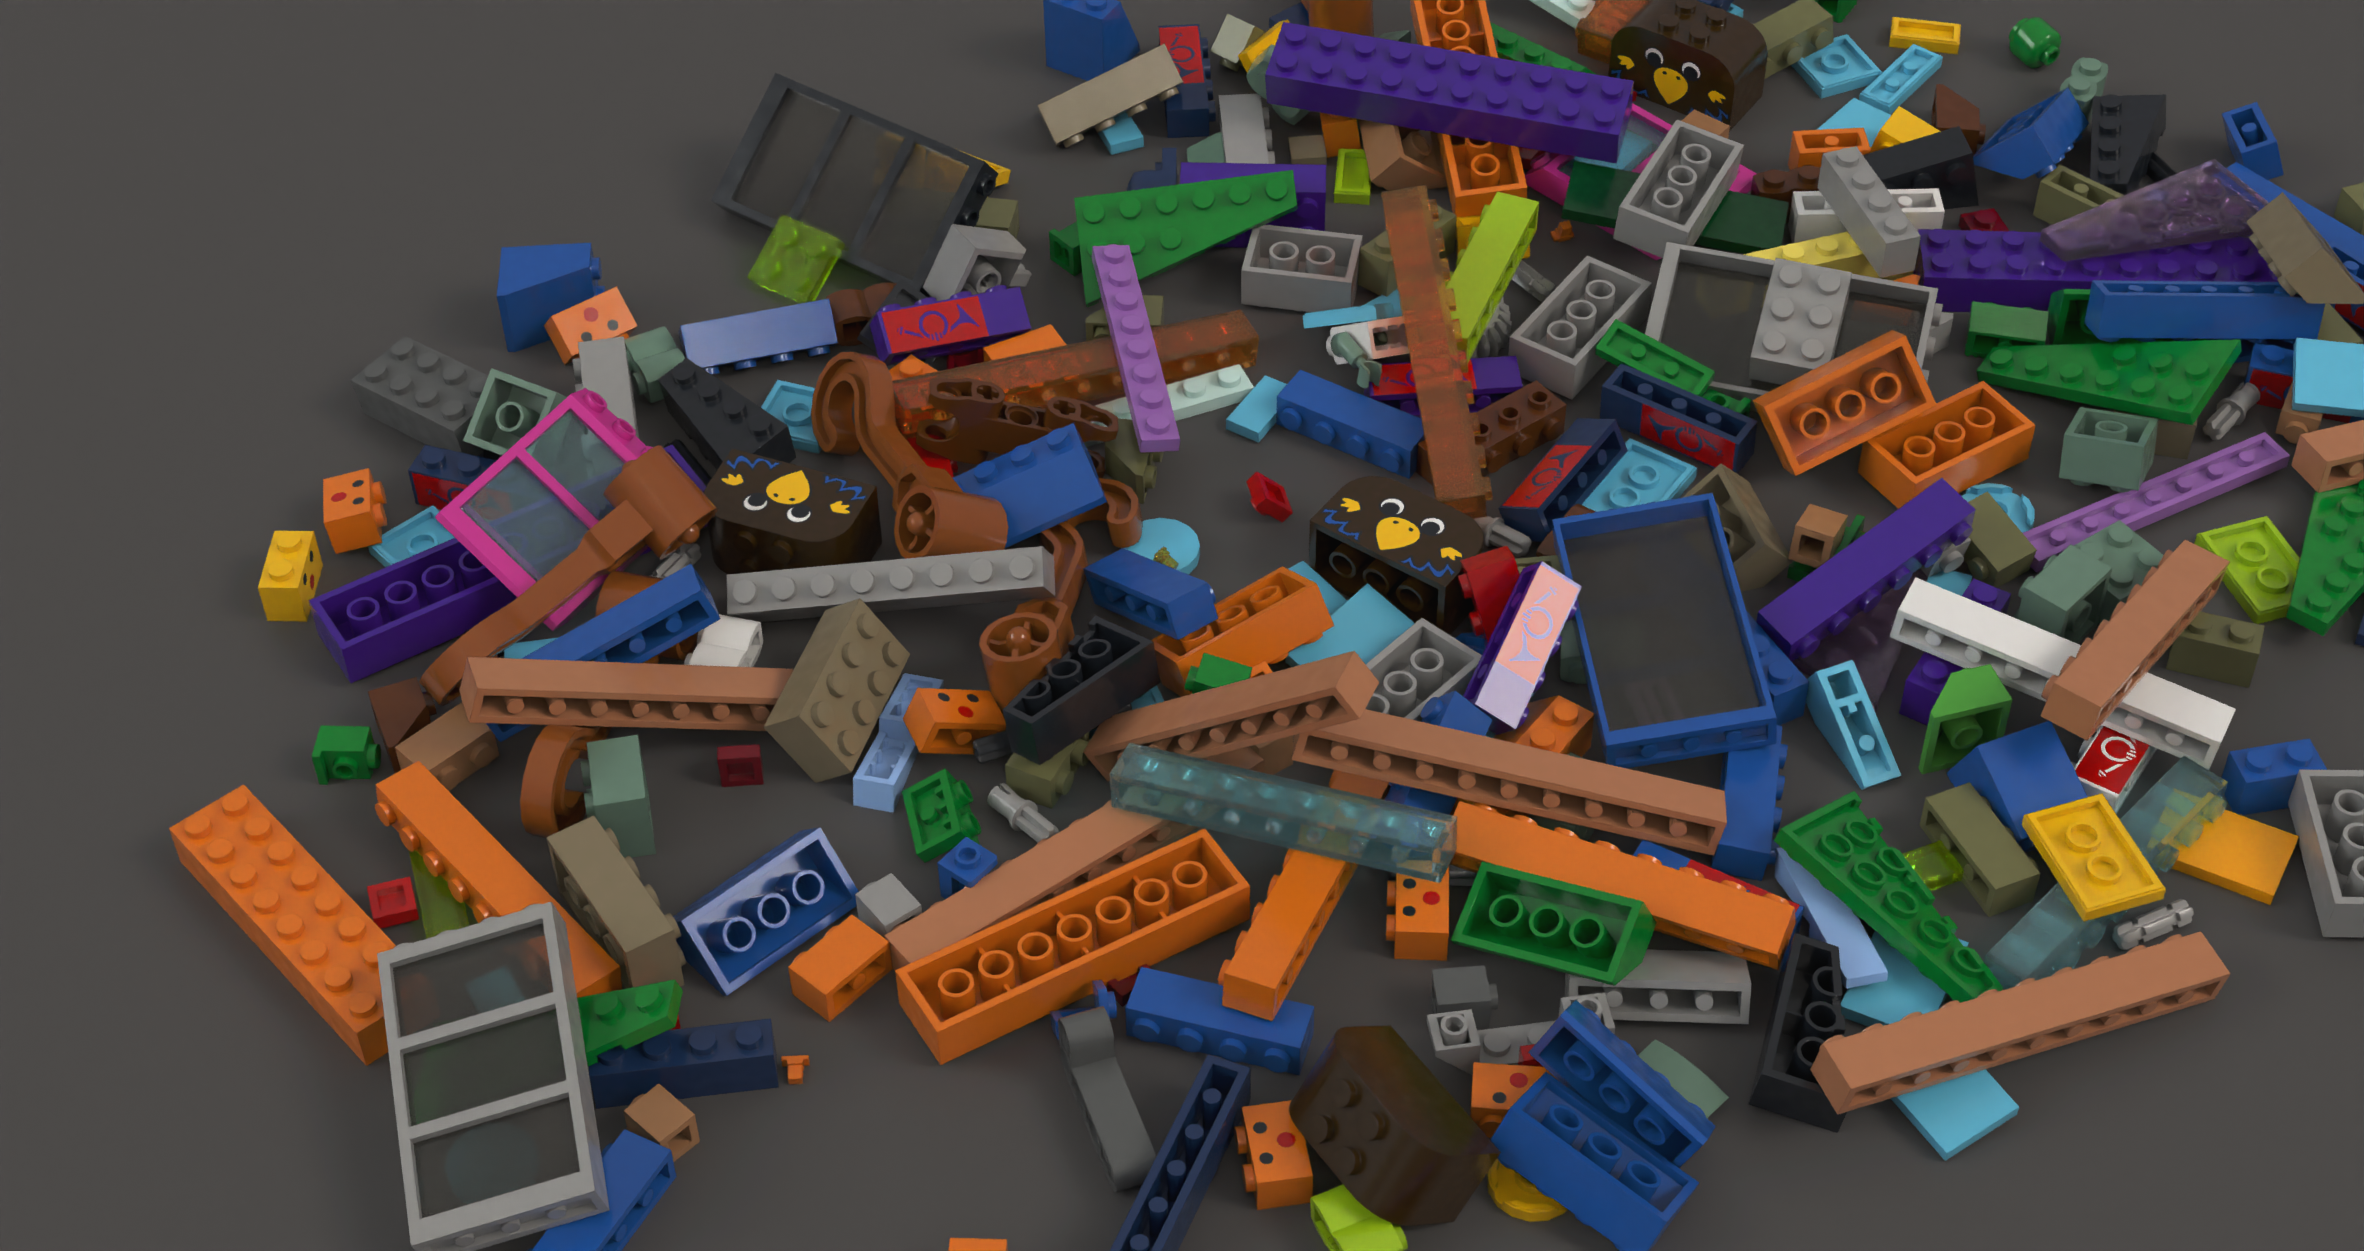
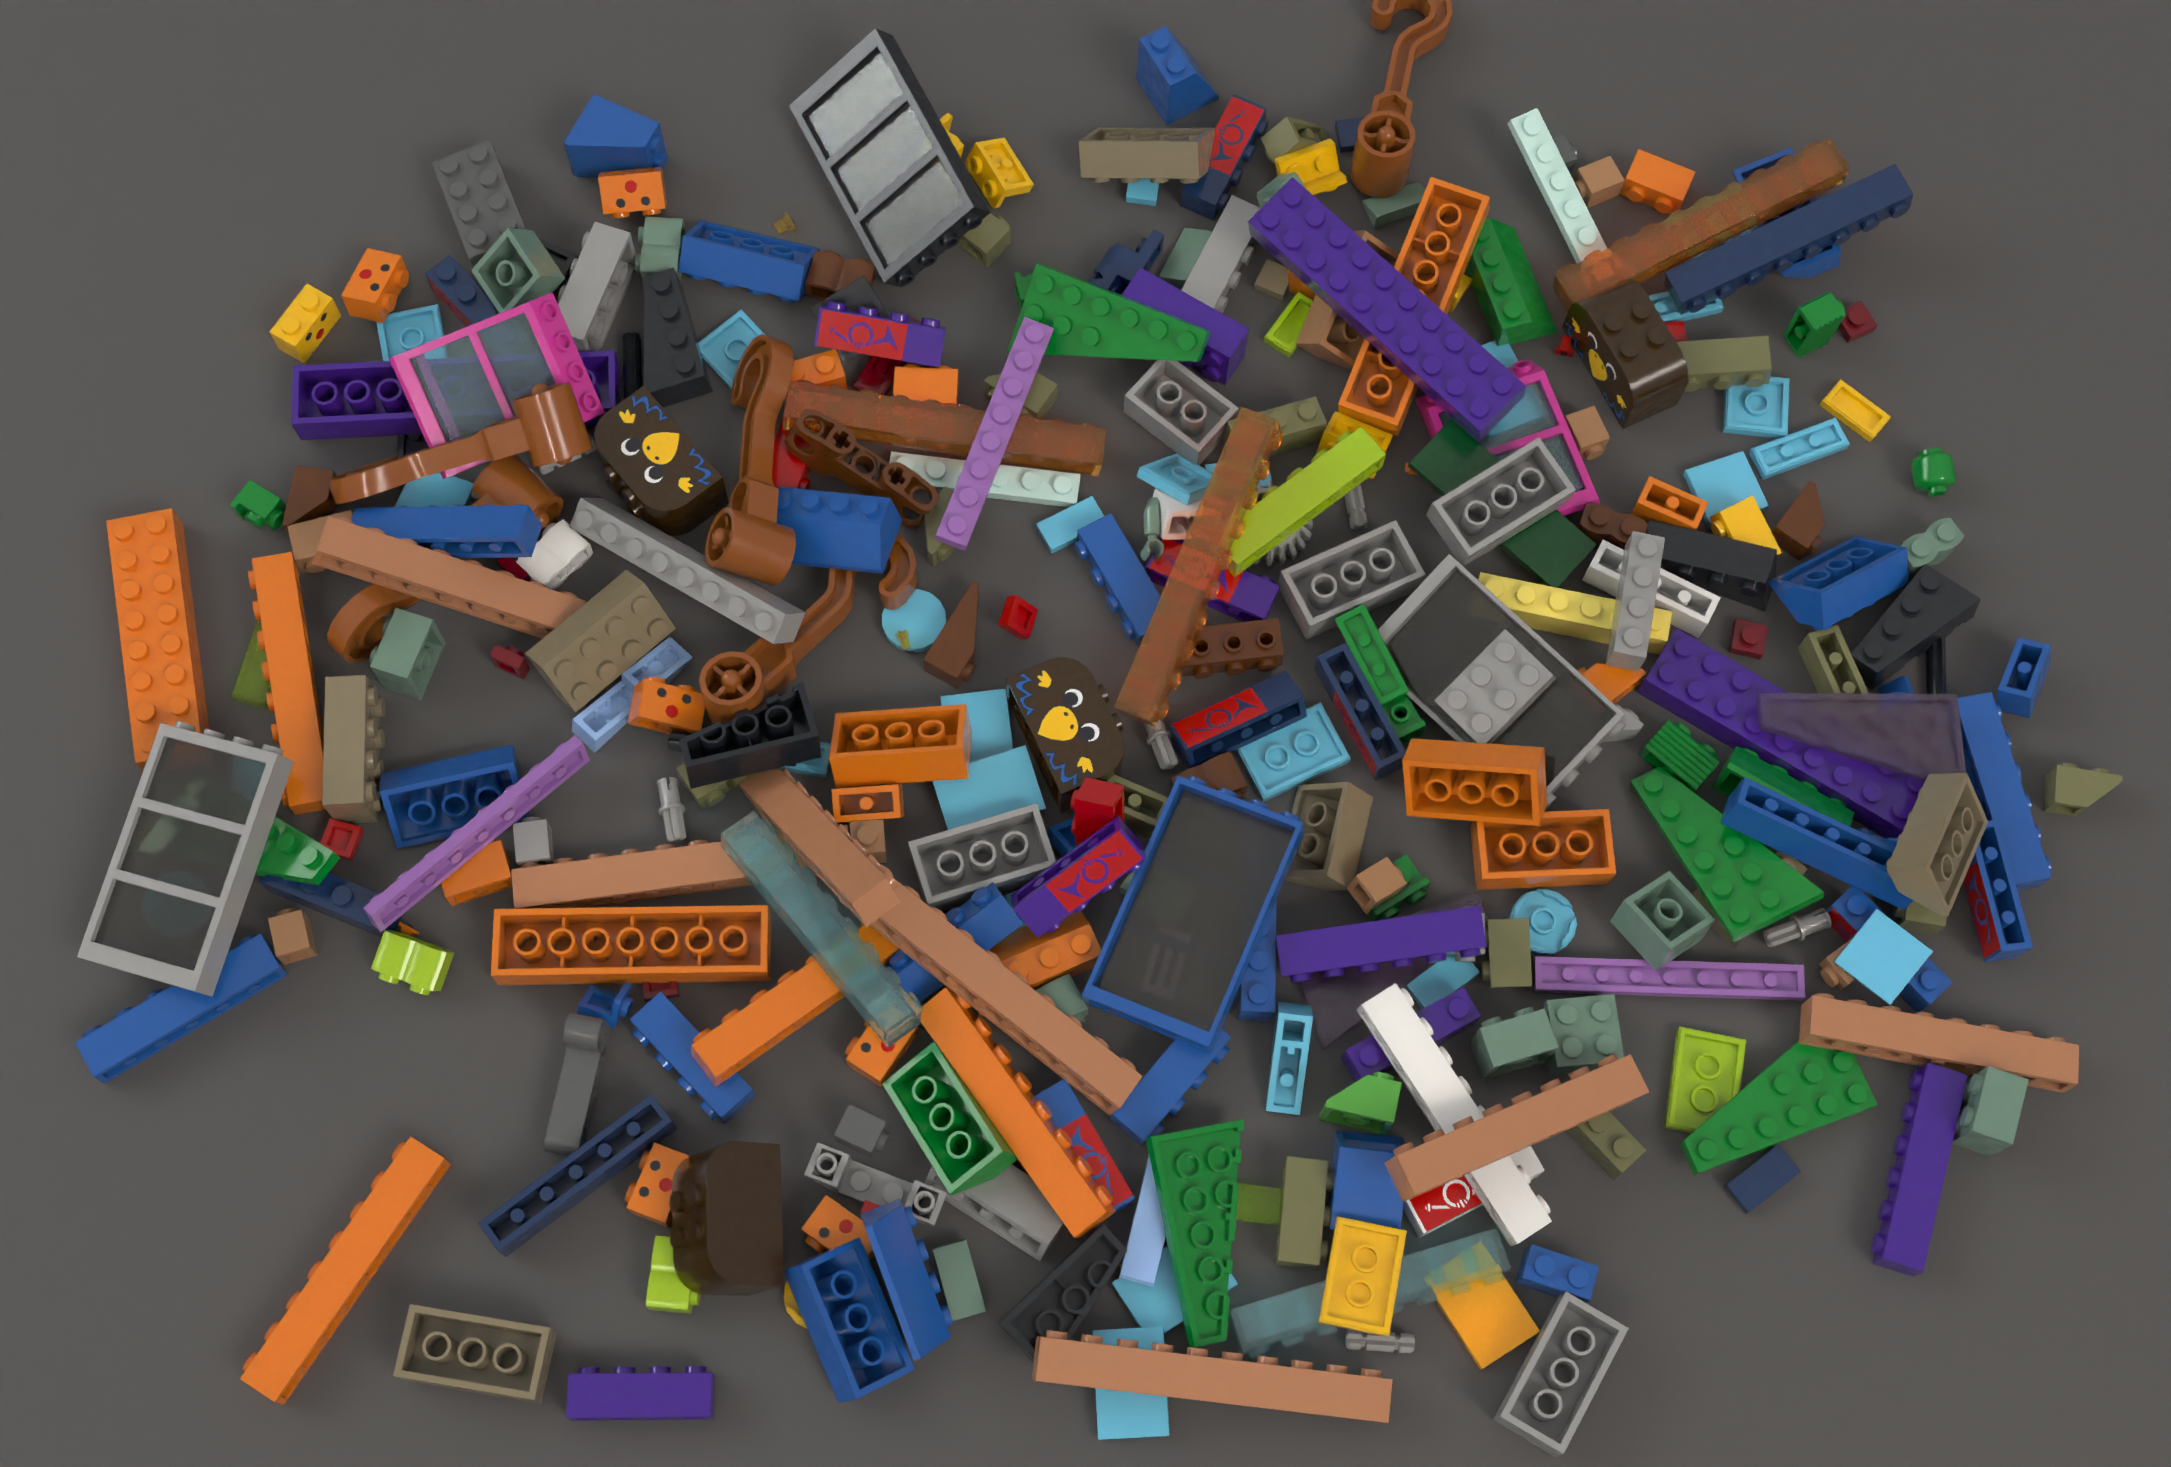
camera: 25 degrees right, 25 degrees up
red plate [367,876,419,929] -> none
clear neon green plate [747,214,845,304] -> none
green bracket [902,768,981,863] -> none
light grey hinge [923,224,1032,301] -> none
blue bracket [937,837,998,899] -> none
blue brick [1083,548,1218,640] -> none
green brick [1184,653,1252,694] -> none
none -> medium lavender plate [363,735,590,932]
none -> lime brick [371,930,455,995]
none -> clear yellow piece [774,212,796,234]
none -> reddish brown slope [923,581,979,689]

